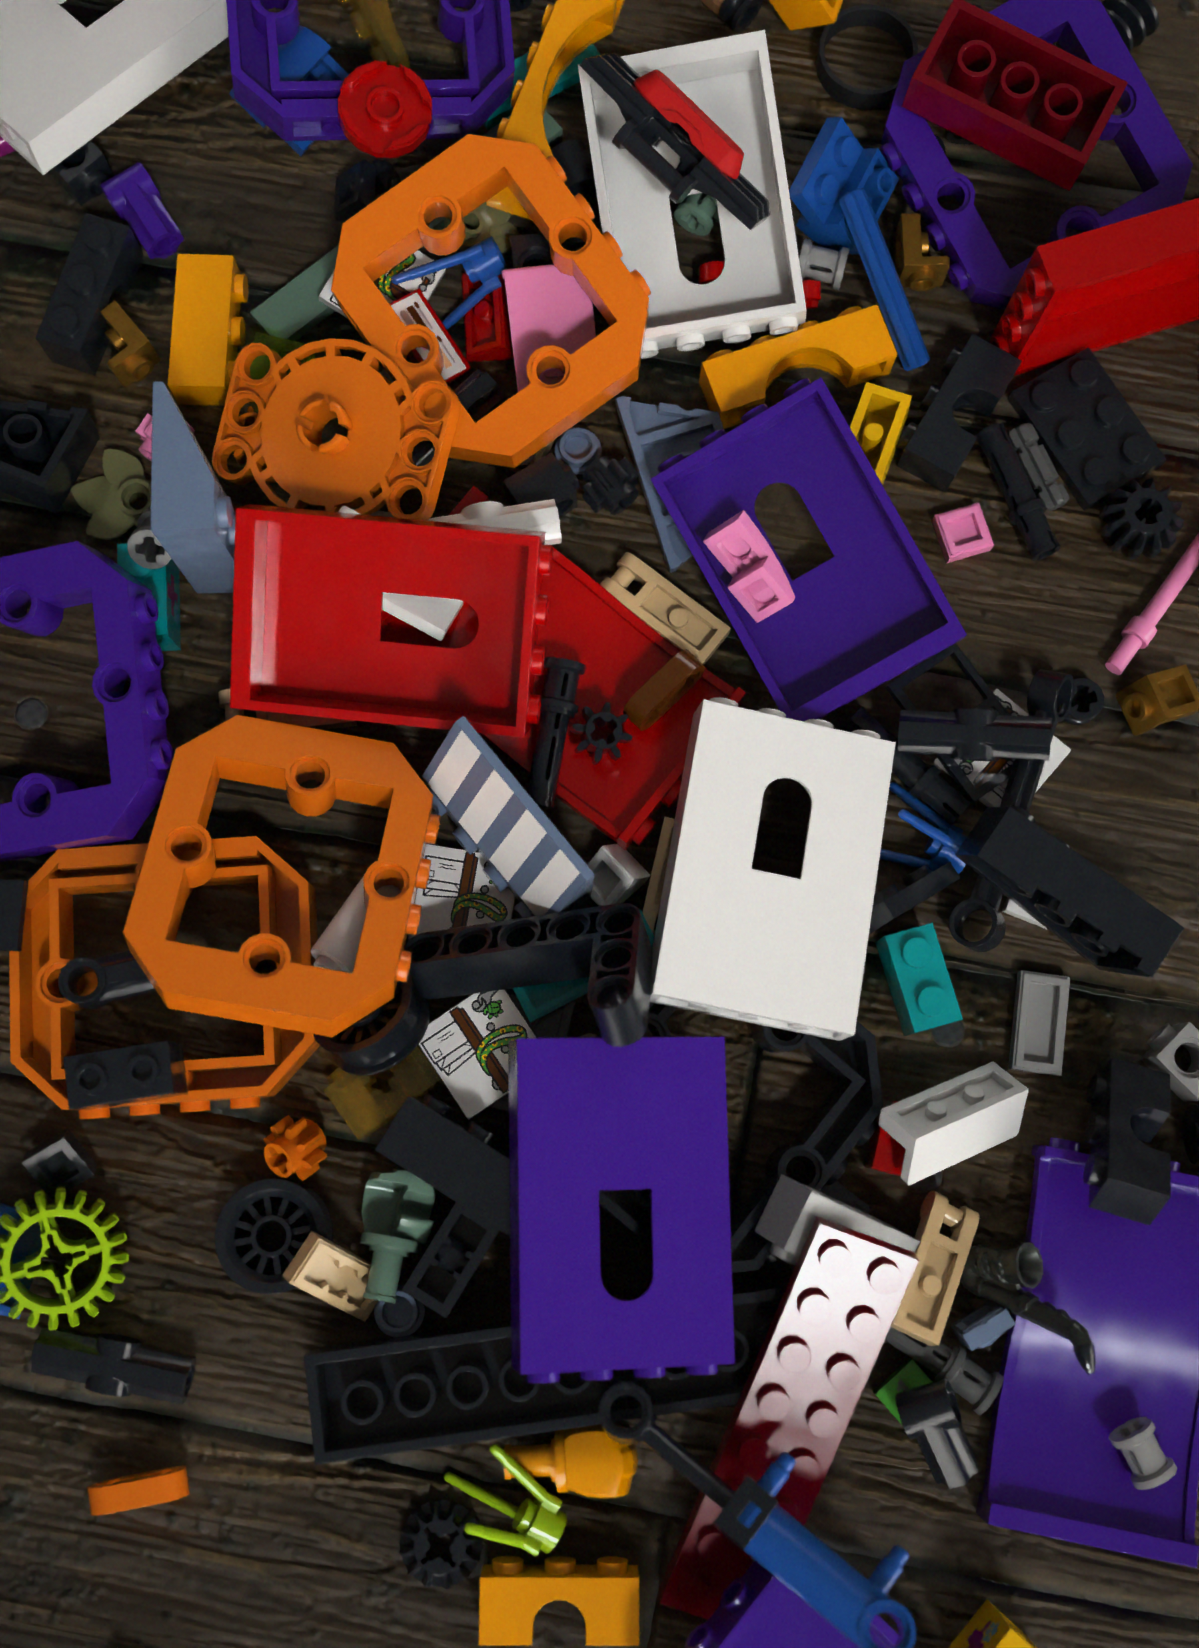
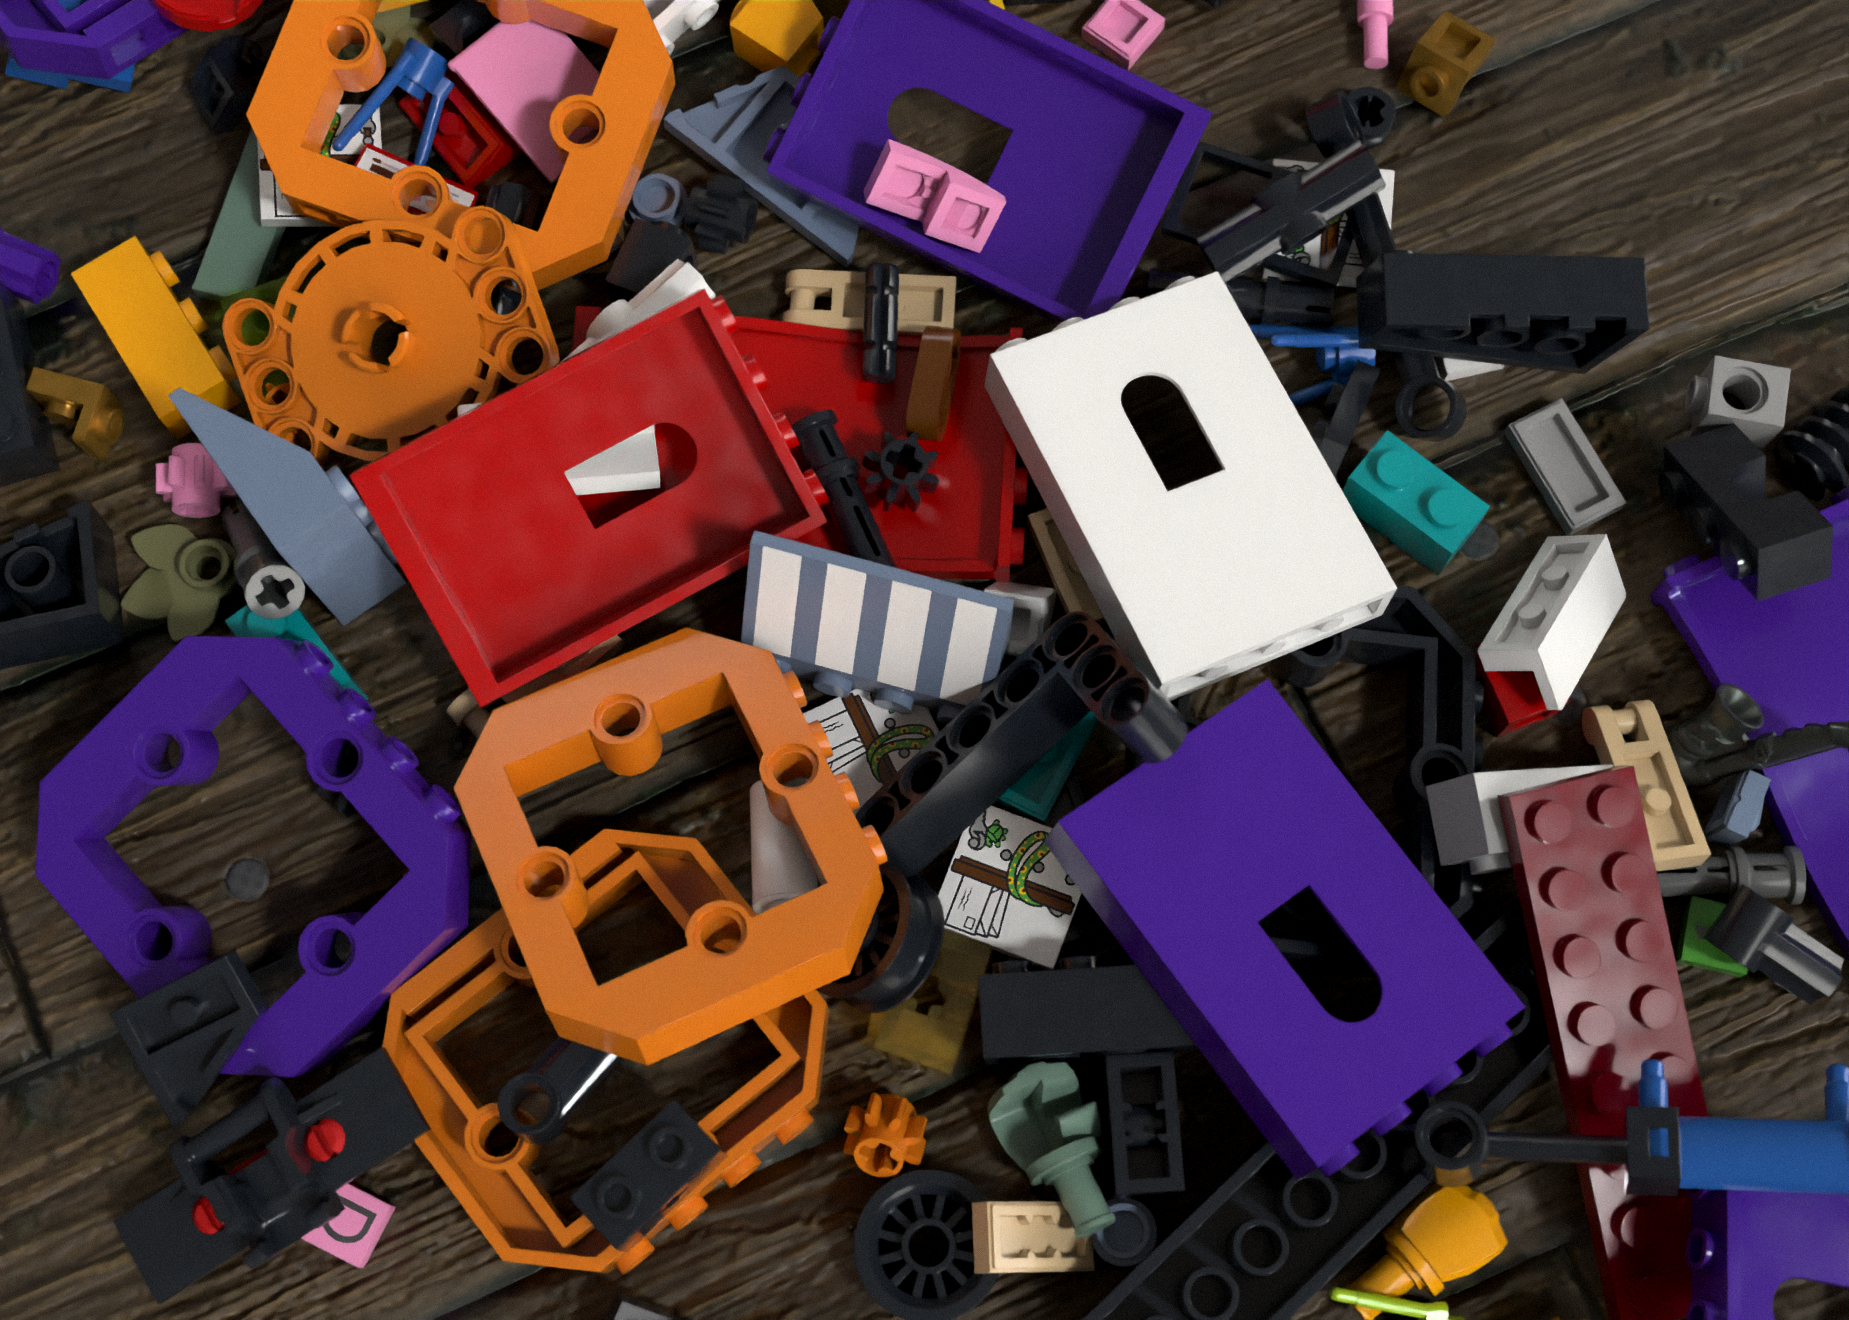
camera: 30 degrees left, 5 degrees down
none -> black axle [862,263,899,384]

